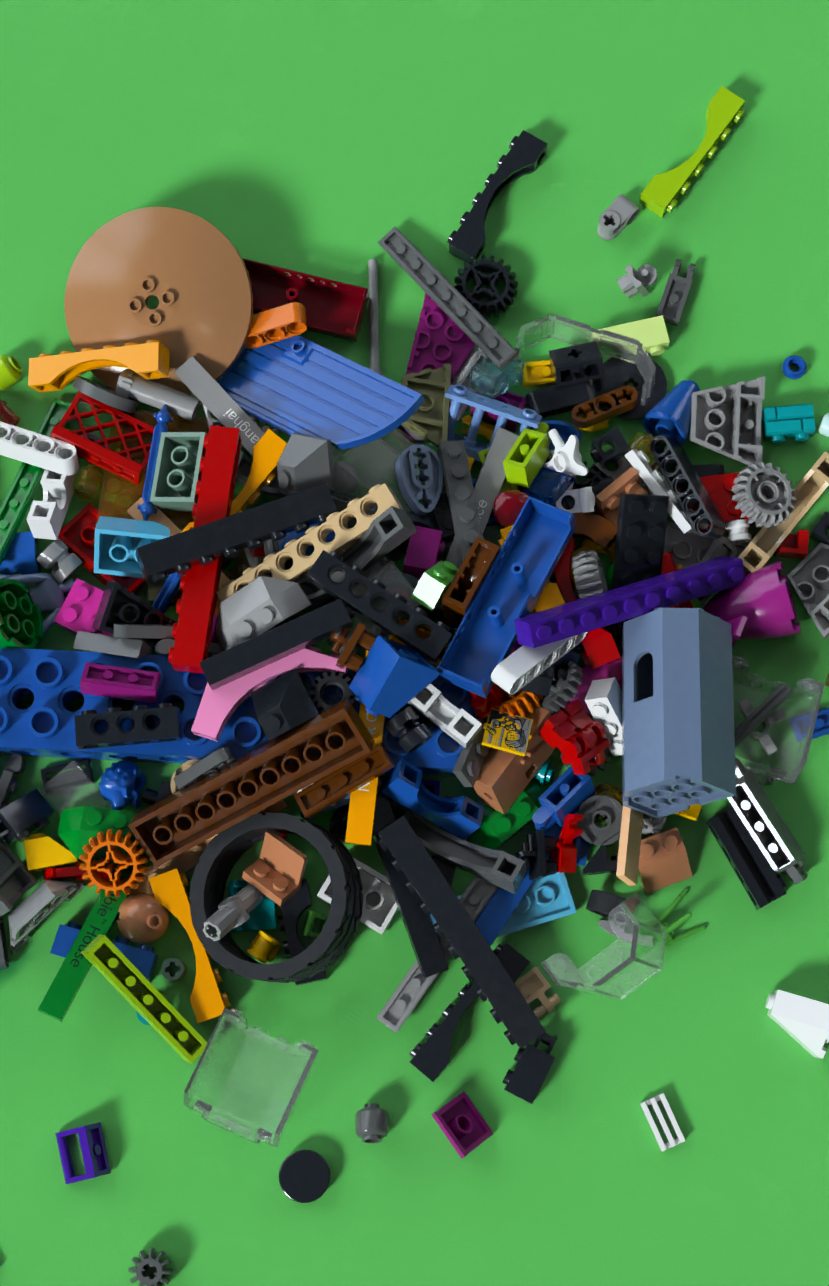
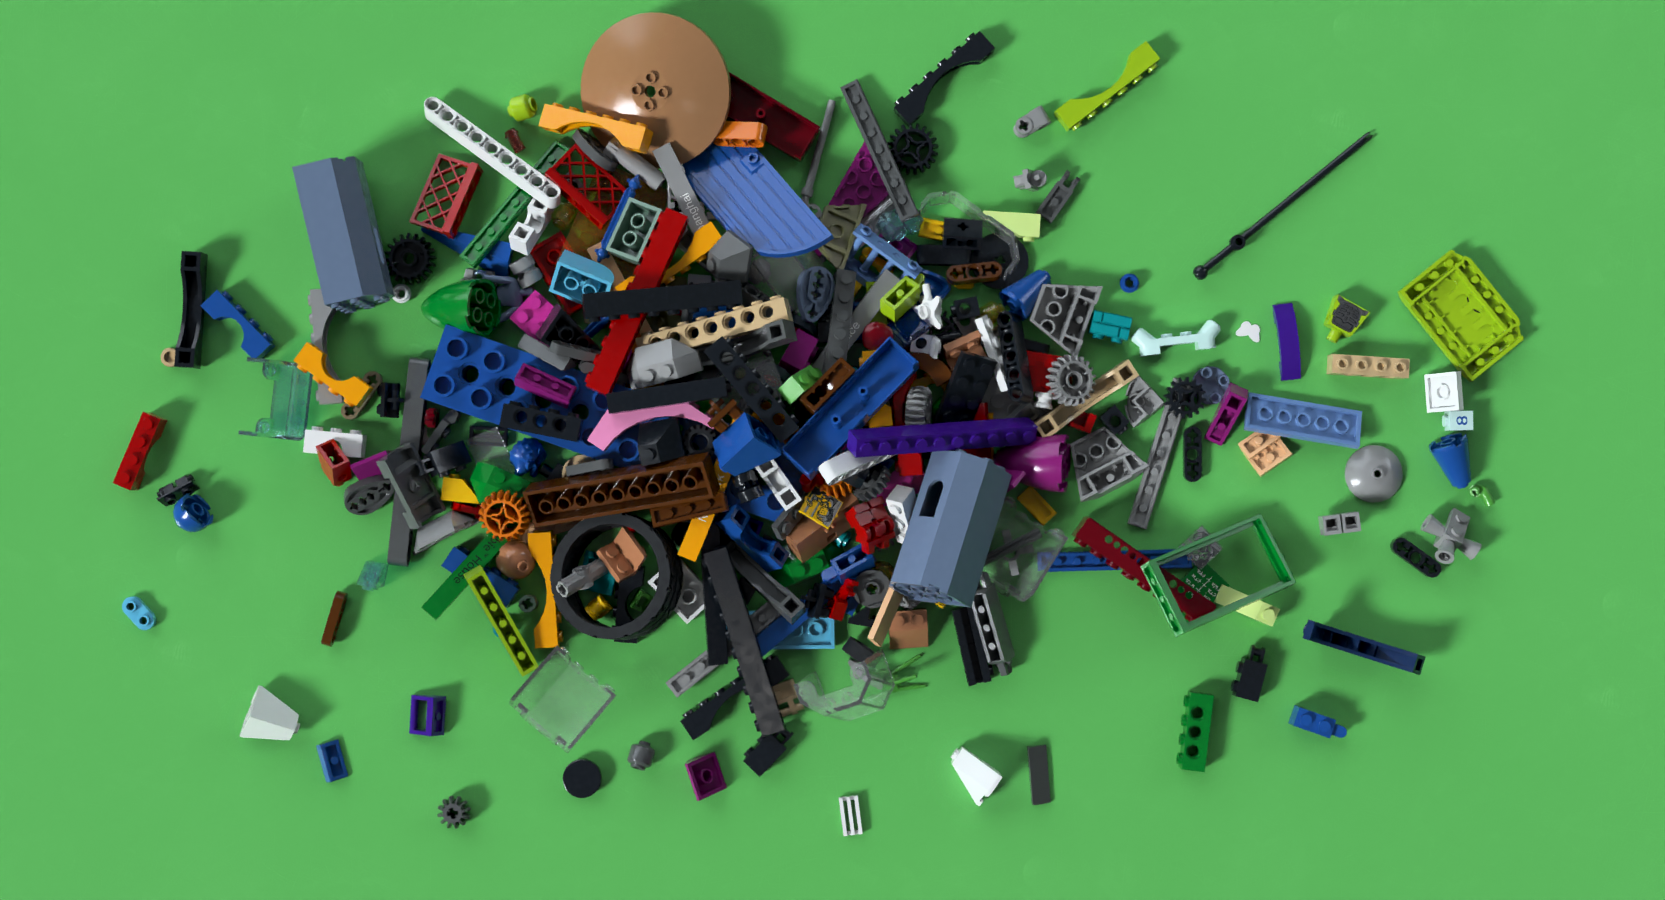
camera: 10 degrees right, 10 degrees up
none -> yellow tile [1017,486,1057,526]

